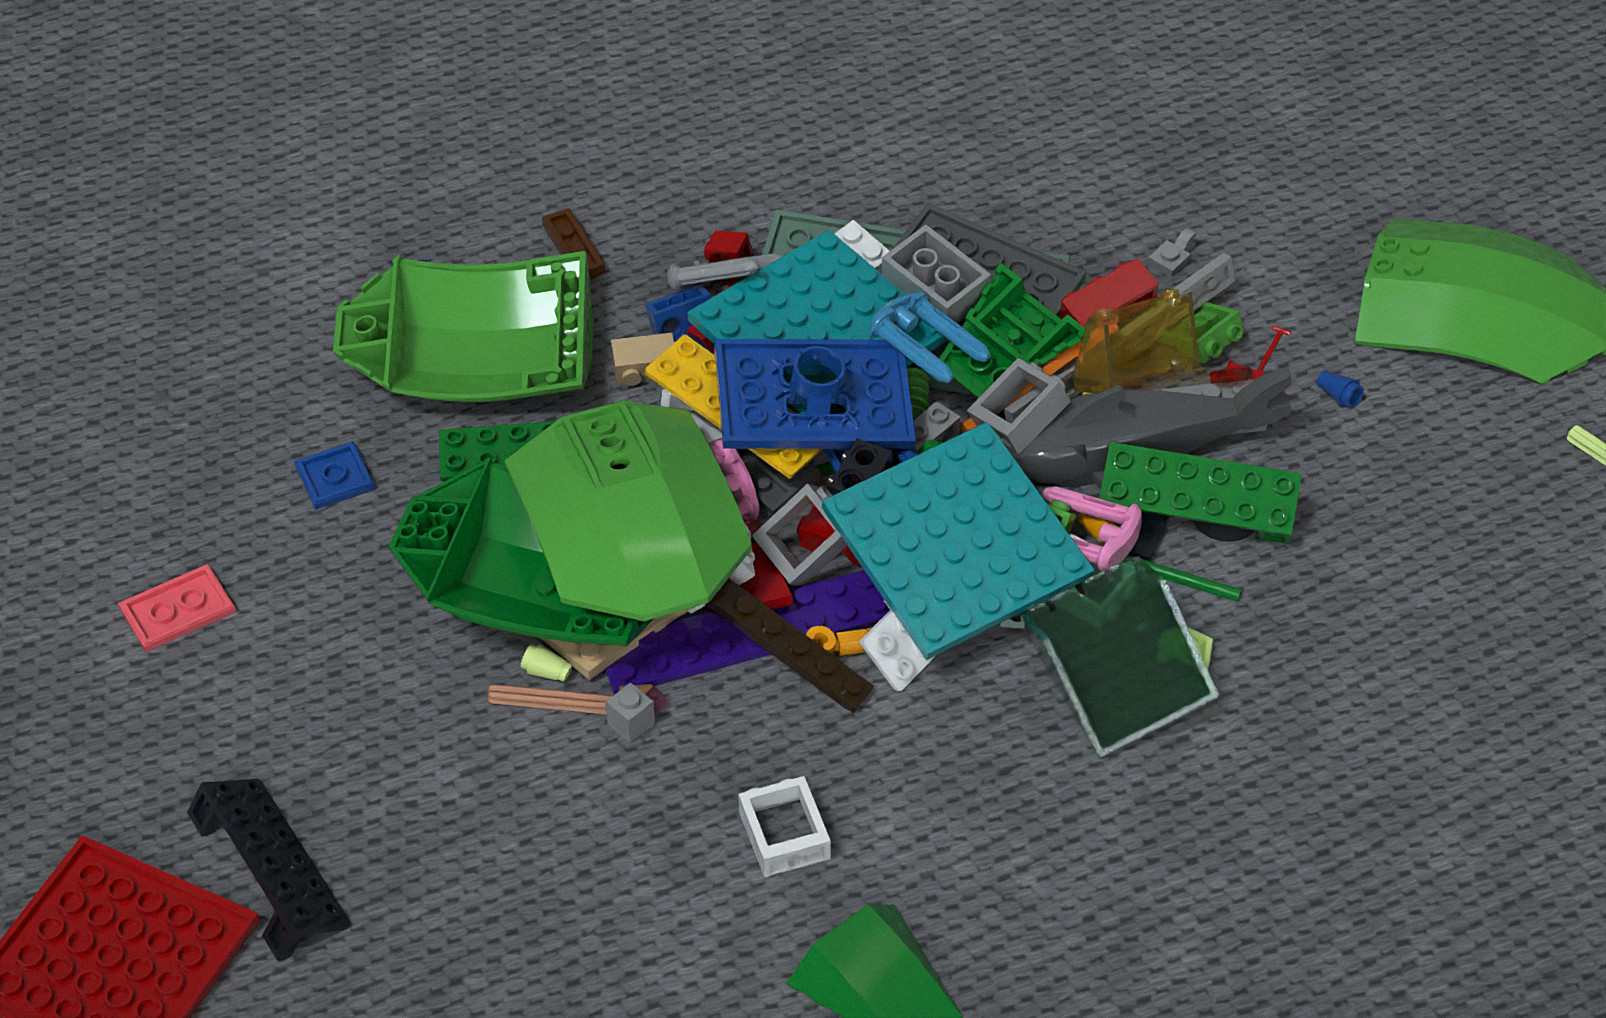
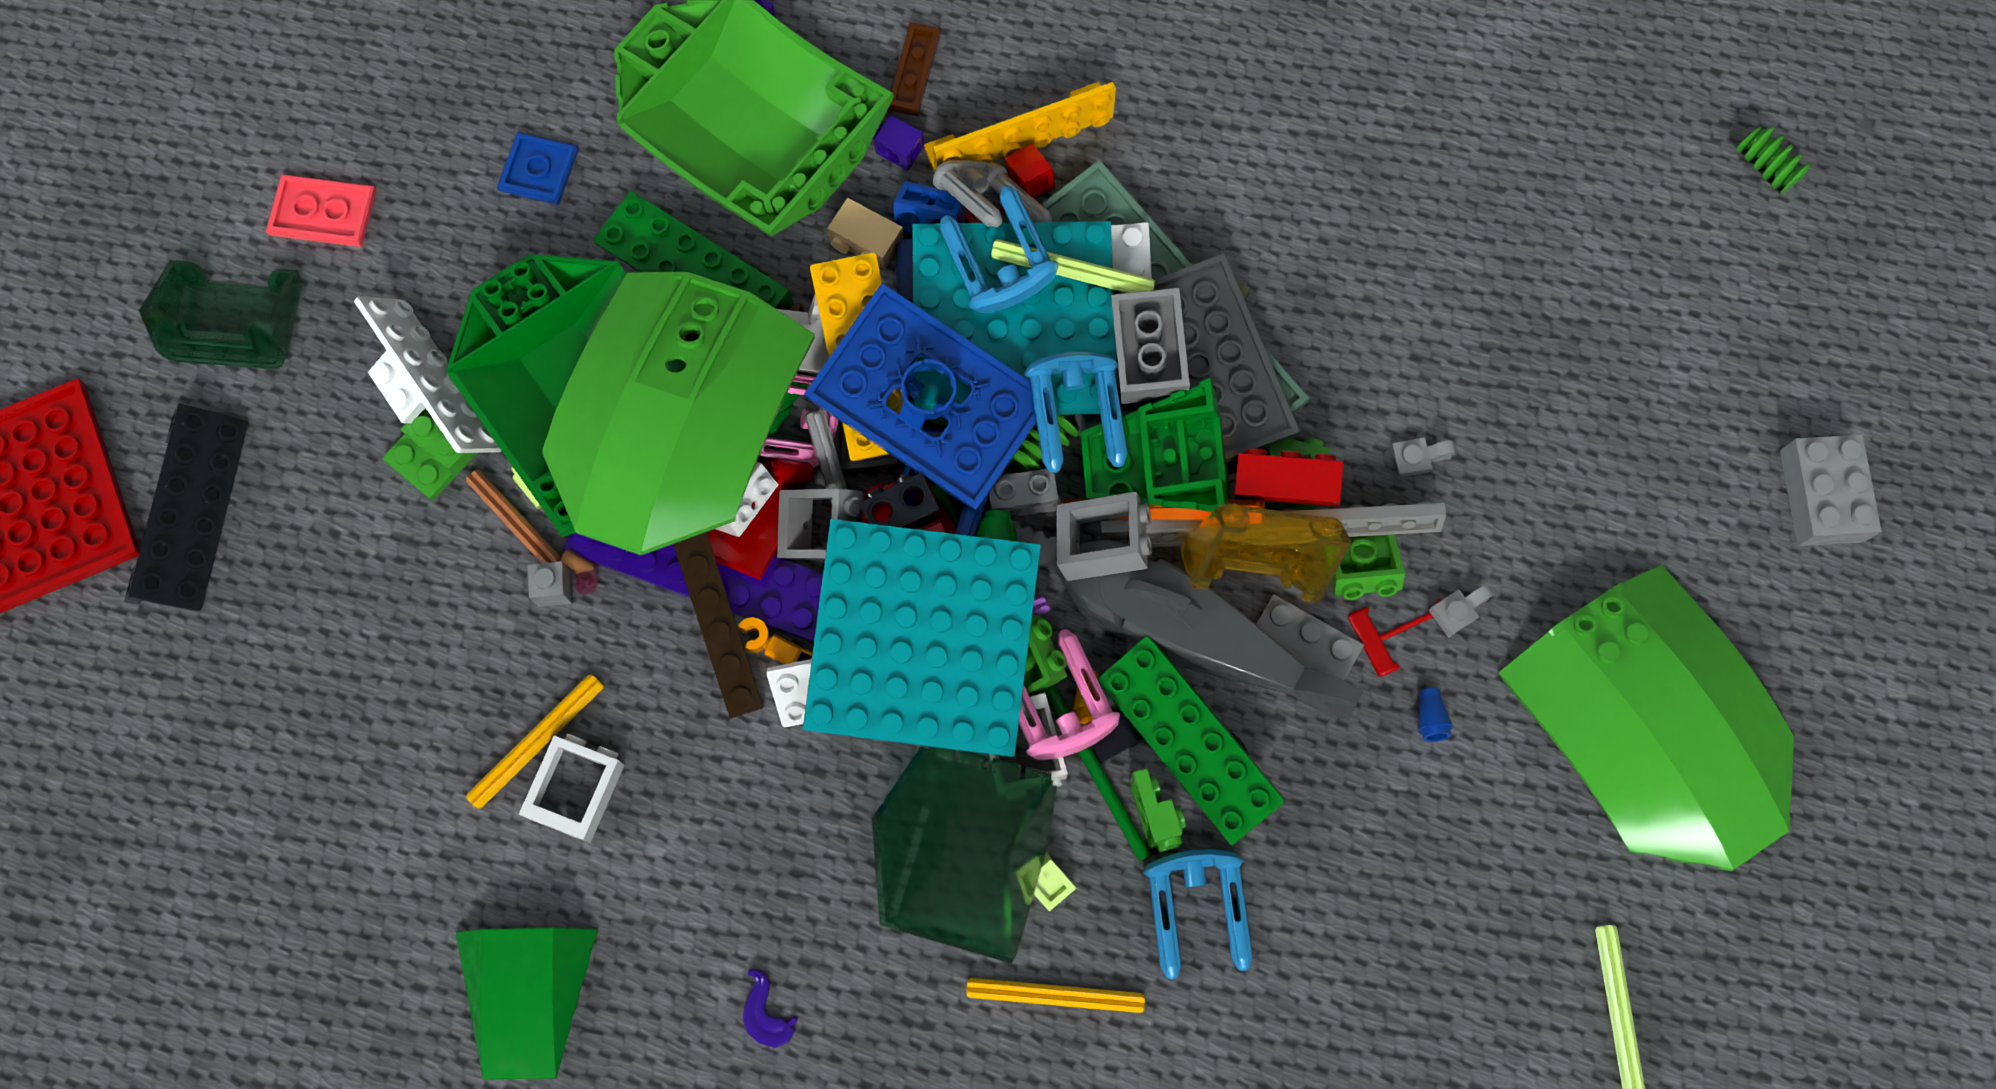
camera: 40 degrees right, 25 degrees up
clear red tile [1209,367,1252,384] -> none
none -> clear green windscreen [139,260,302,370]
none -> white bracket [354,296,501,453]
none -> bright green plate [381,408,477,501]
none -> yellow axle [466,674,604,809]
none -> dark purple piece [742,969,798,1048]
none -> light grey axle [805,409,847,504]
none -> dark purple brick [873,115,924,171]
none -> yellow bracket [924,82,1116,172]
none -> dark azure piece [940,185,1058,313]
none -> yellow axle [966,978,1145,1013]
none -> yellowish green axle [991,239,1155,293]
none -> bright green plate [1129,768,1186,853]
none -> dark azure piece [1142,849,1253,980]
none -> light grey plate [1428,584,1494,638]
none -> light grey brick [1780,435,1882,546]

